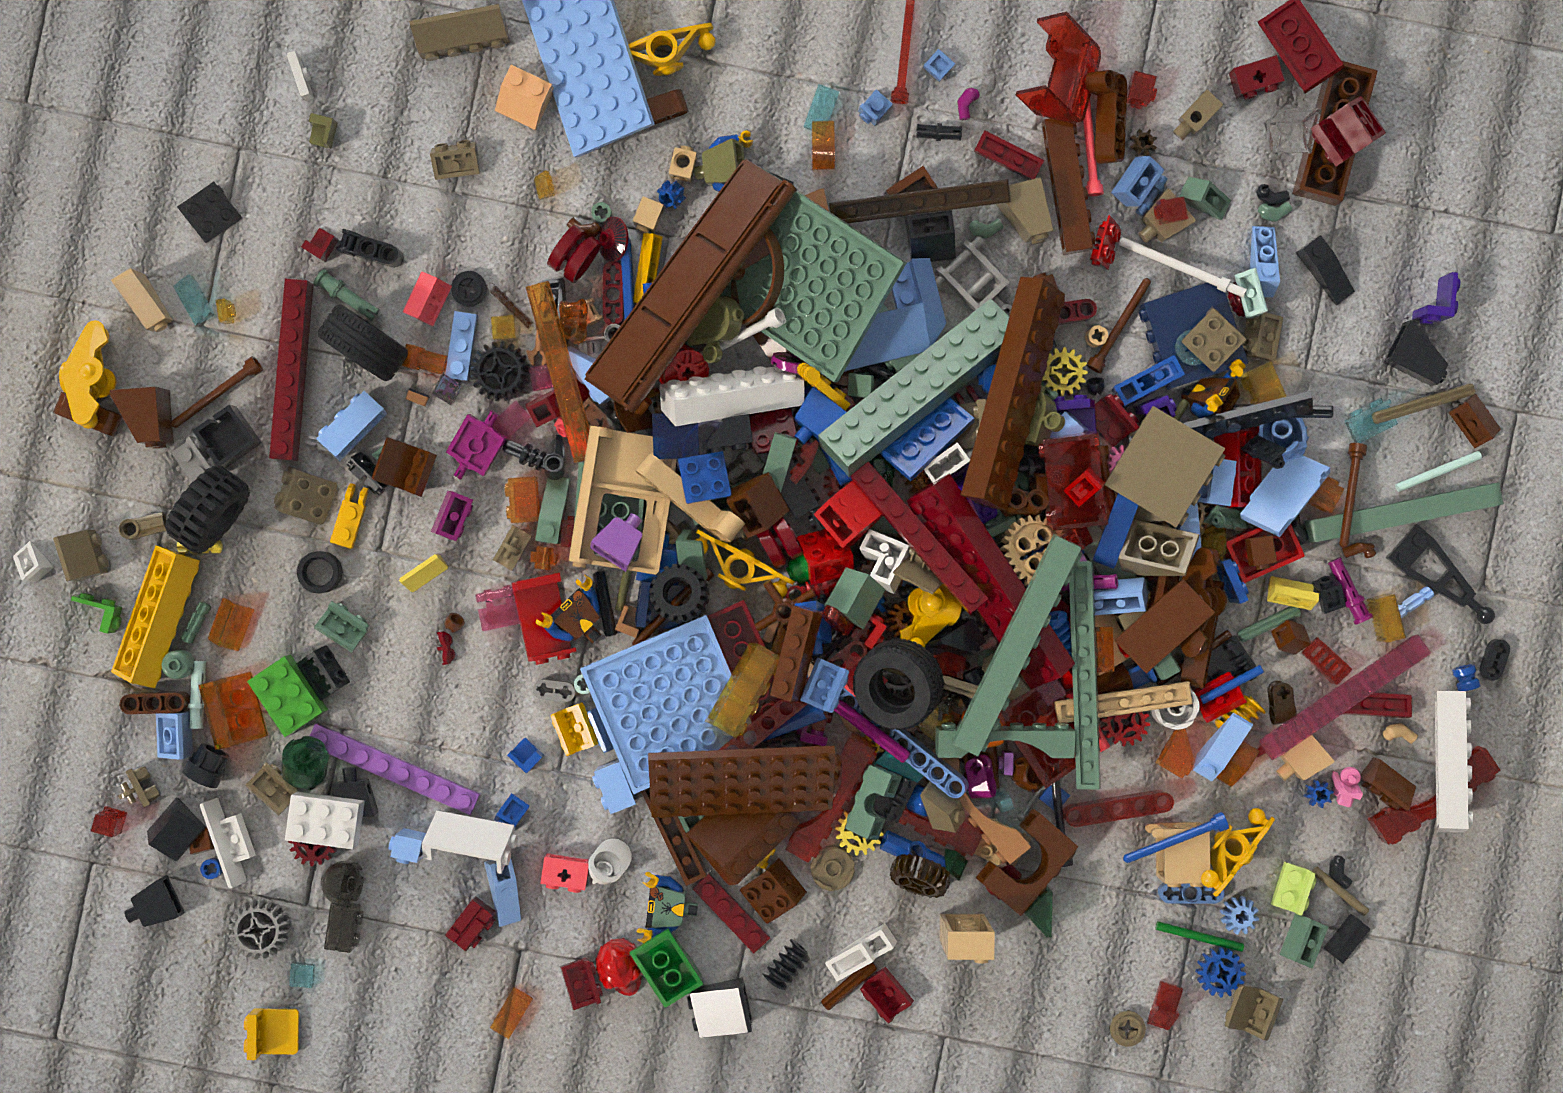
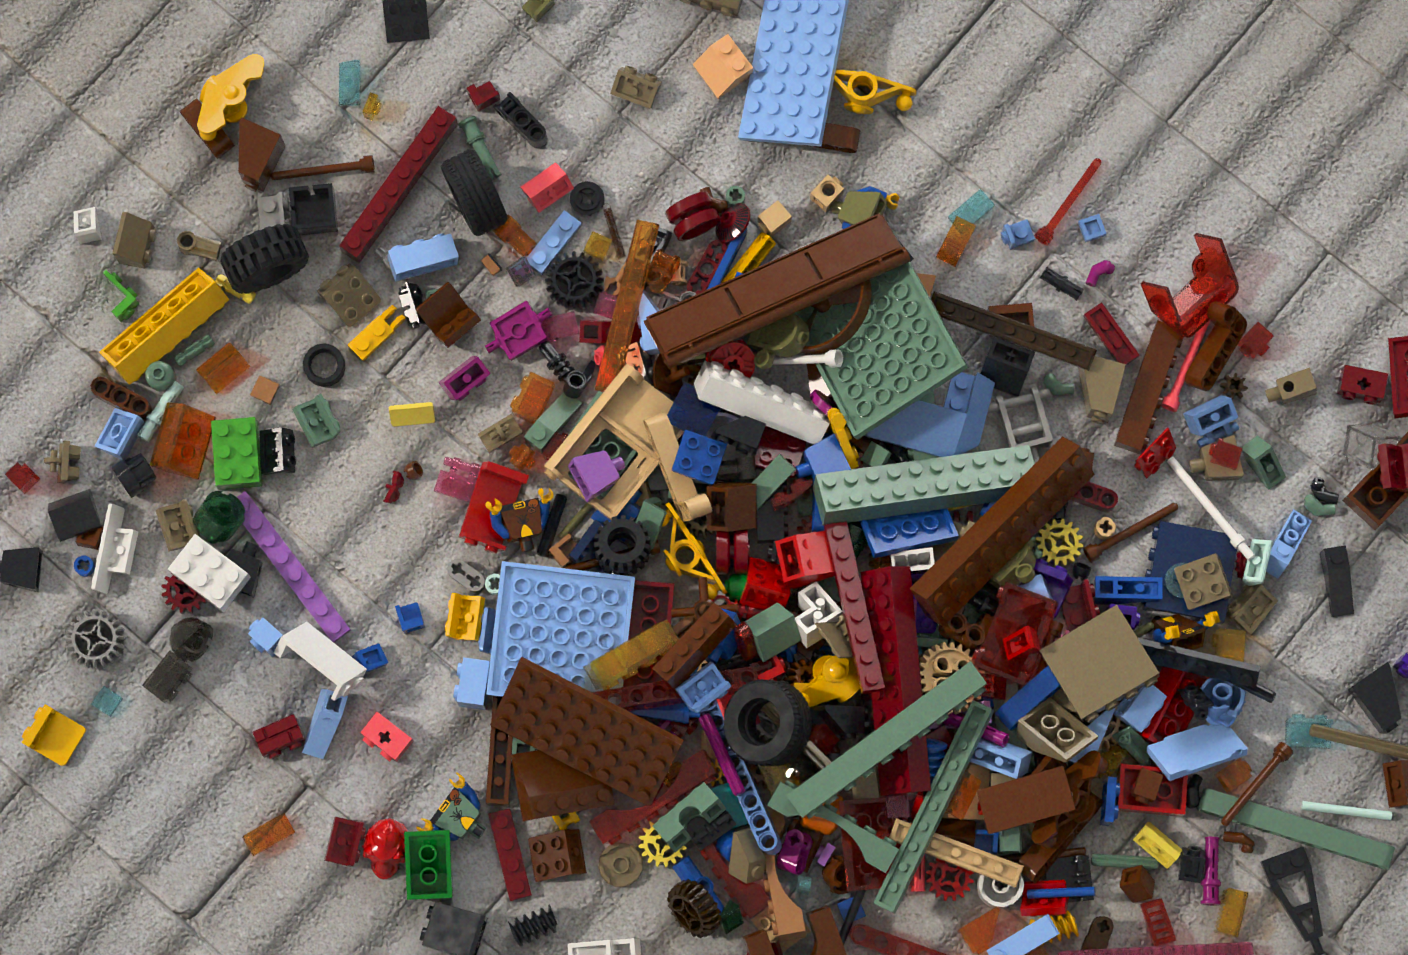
camera: 25 degrees right, 10 degrees down
tan slope [111,268,173,332] -> none
clear yellow slope [534,170,555,199] -> none
white piece [588,838,632,885] -> none
blue gear [657,180,686,209] -> none
light blue axle [1392,586,1434,619] -> none
none -> medium nougat tile [250,375,280,405]

